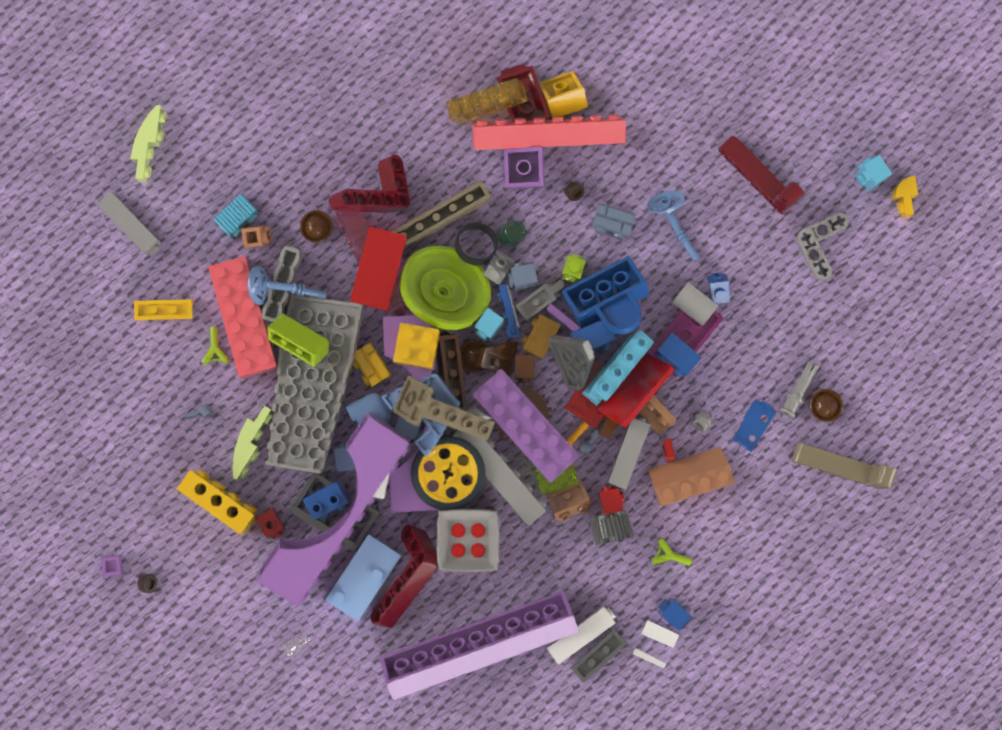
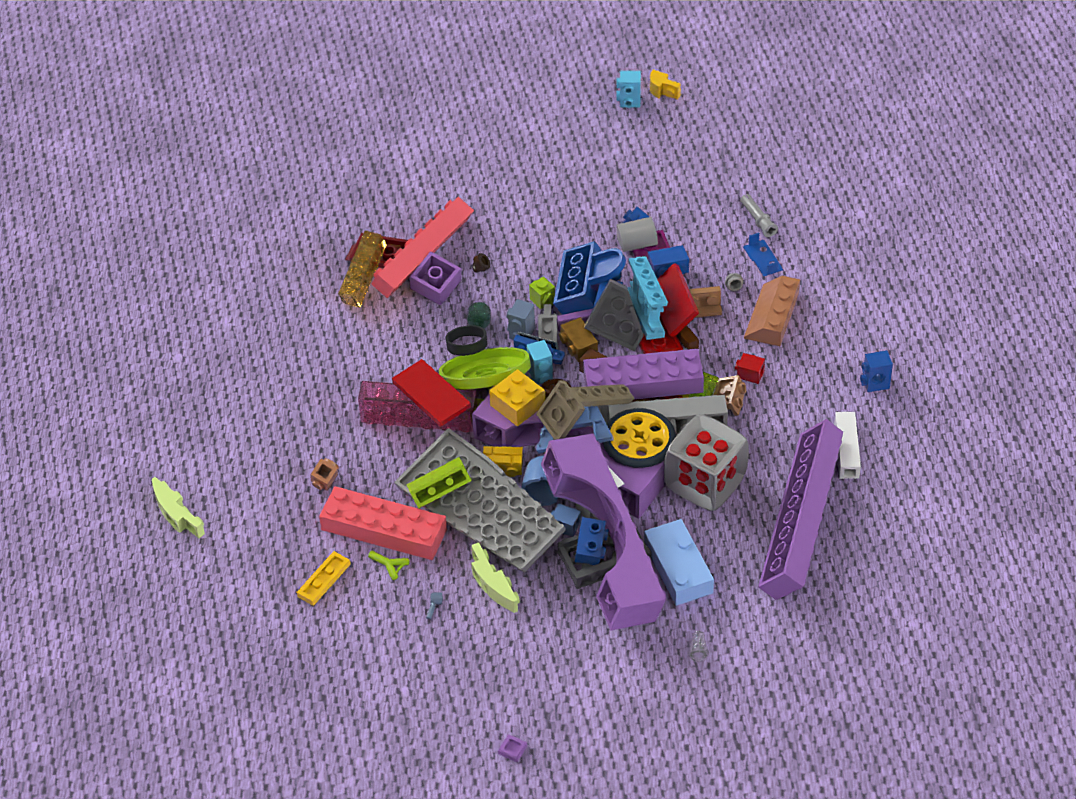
camera: 50 degrees left, 35 degrees down
light grey brick [97,191,161,256] -> none
dark brown tile [137,574,157,593] -> none
yellow brick [177,469,259,535] -> none
medium azure brick [213,194,259,238] -> none
medium blue dish [248,266,326,305] -> none
red brick [255,508,286,540] -> none
light grey brick [262,246,302,323] -> none
reddish brown hat [300,210,333,243] -> none
dark red beam [329,154,410,213] -> none
dark red beam [371,524,438,629] -> none
dark tan brick [392,181,491,251] -> none
reddish brown wing [475,341,519,377] -> none
light grey brick [483,251,515,285] -> none
yellow slope [539,71,588,118] -> none
dark grey plate [570,629,627,683] -> none
dark grey brick [590,510,633,545] -> none
sand blue brick [592,203,636,240] -> none
light grey brick [607,416,651,490] -> none
white sticker [633,621,679,668] -> none
medium blue dish [647,191,700,262] -> none
lime piece [652,538,692,566] -> none
red tile [663,438,675,463] -> none
dark red beam [718,135,804,215] -> none
dark tan beam [792,443,897,489] -> none
light grey beam [796,213,849,281] -> none
reddish brown hat [810,389,843,422] -> none

